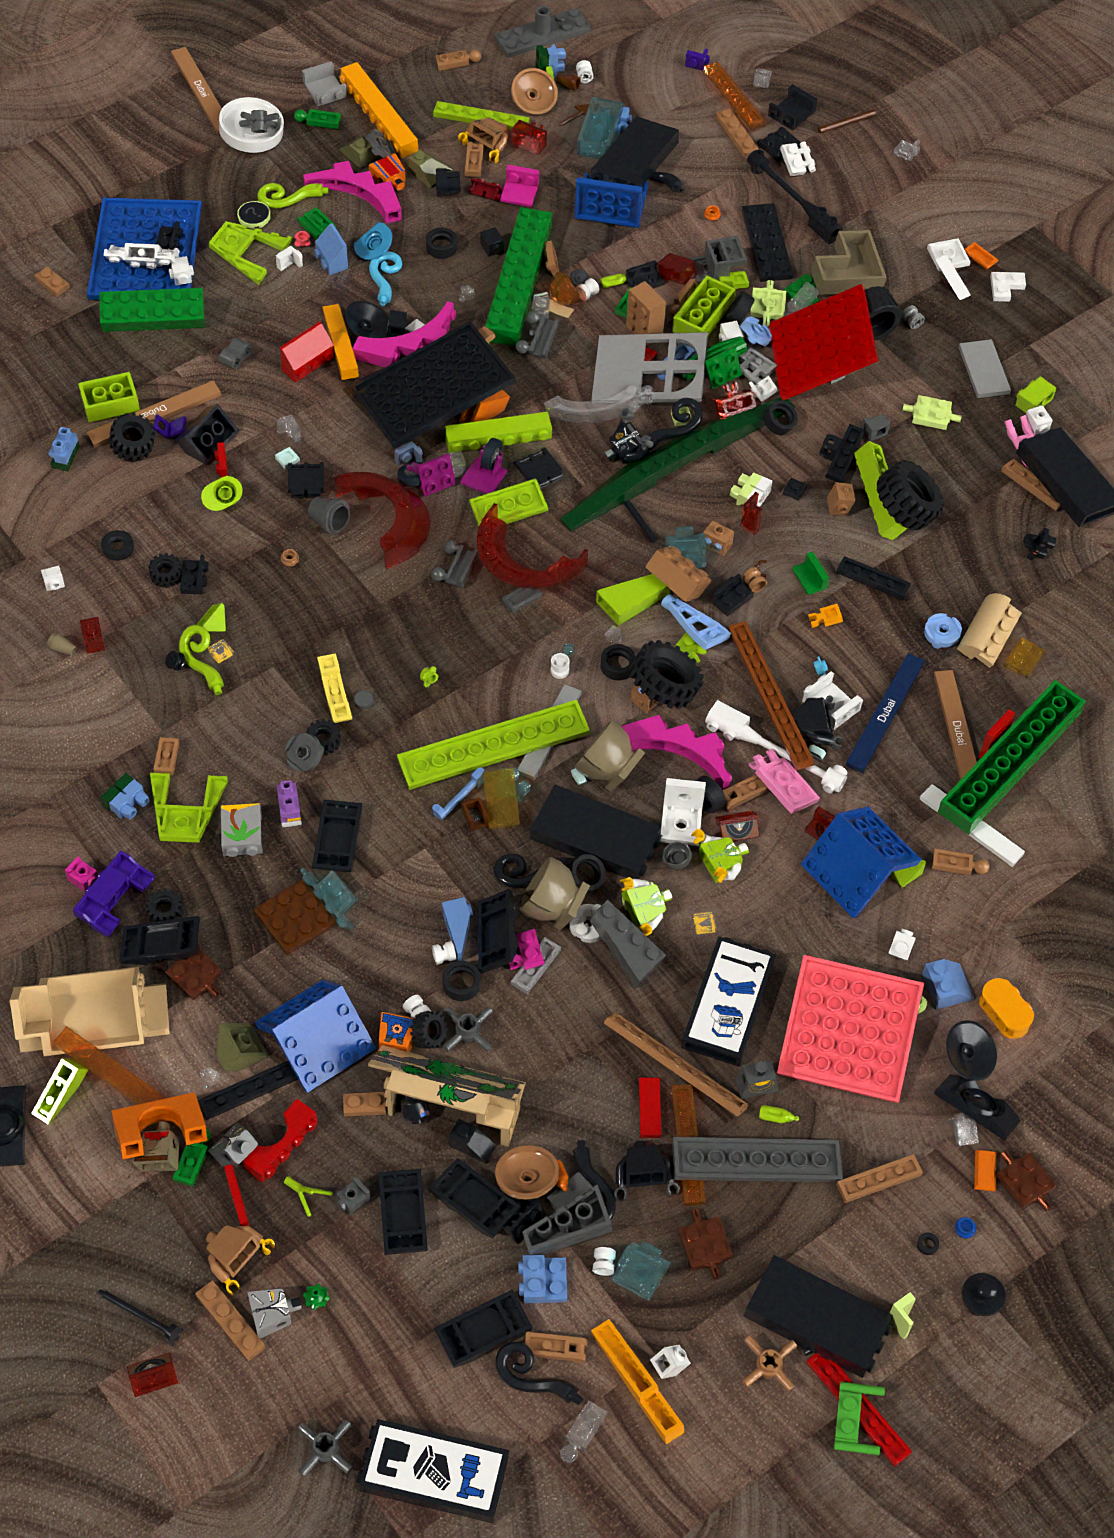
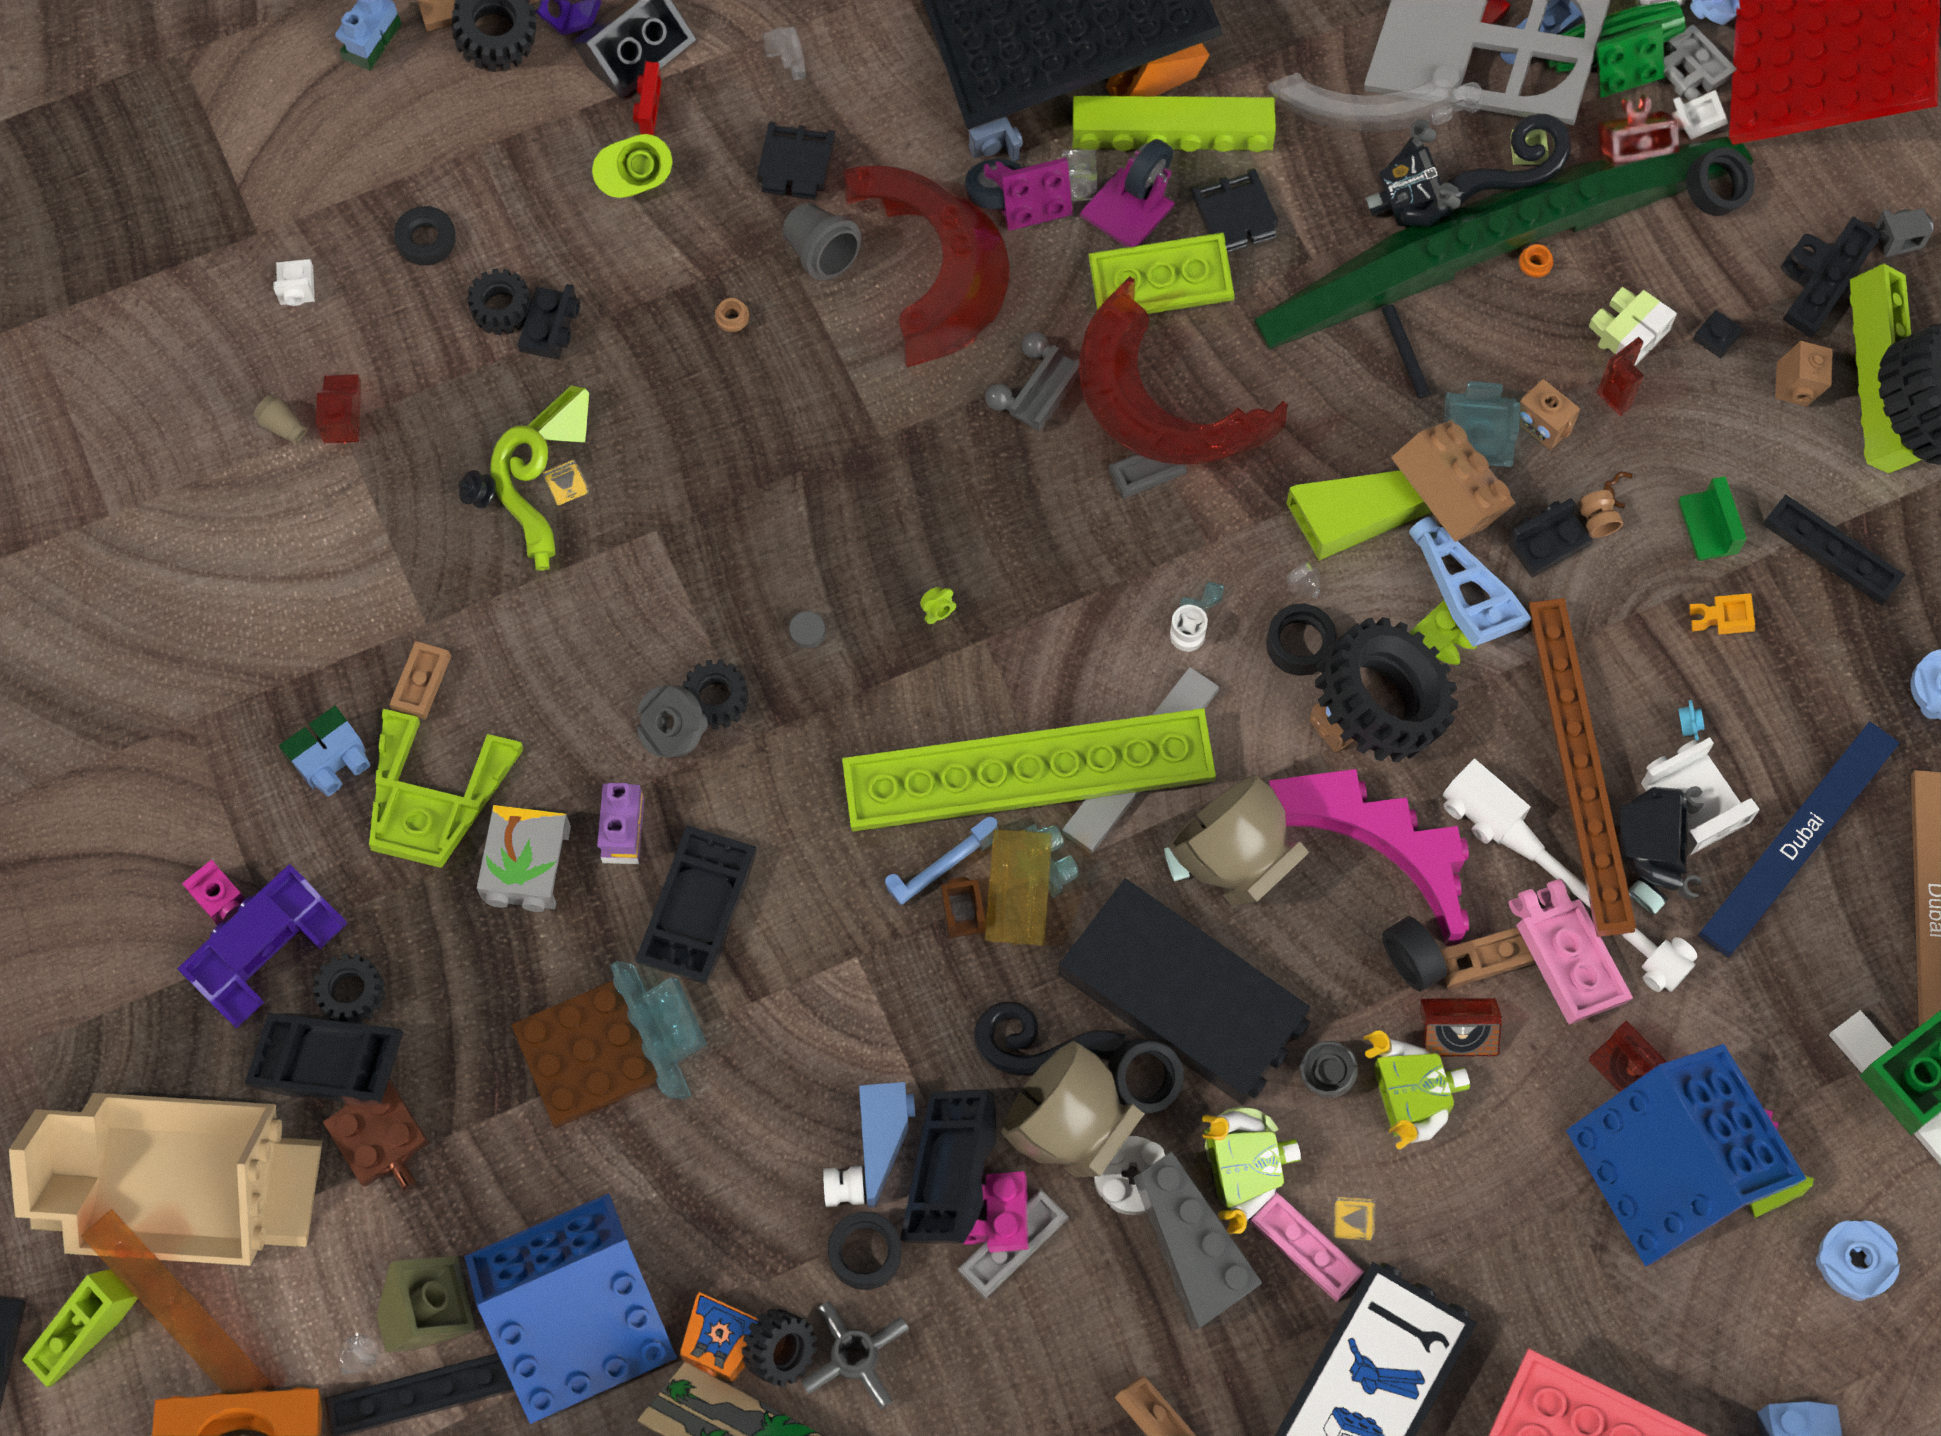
camera: 15 degrees right, 10 degrees up
light aqua tile [275,447,300,470] -> none
light yellow slope [317,653,352,723] -> none
white wheel [403,995,431,1018] -> none
white bracket [660,778,706,846] -> none
white bracket [889,929,916,960] -> none
medium nougat plate [932,849,990,875] -> none
none -> bright pink tile [1250,1192,1364,1302]
none -> orange plate [1519,244,1554,278]
none -> light blue plate [1816,1220,1900,1301]

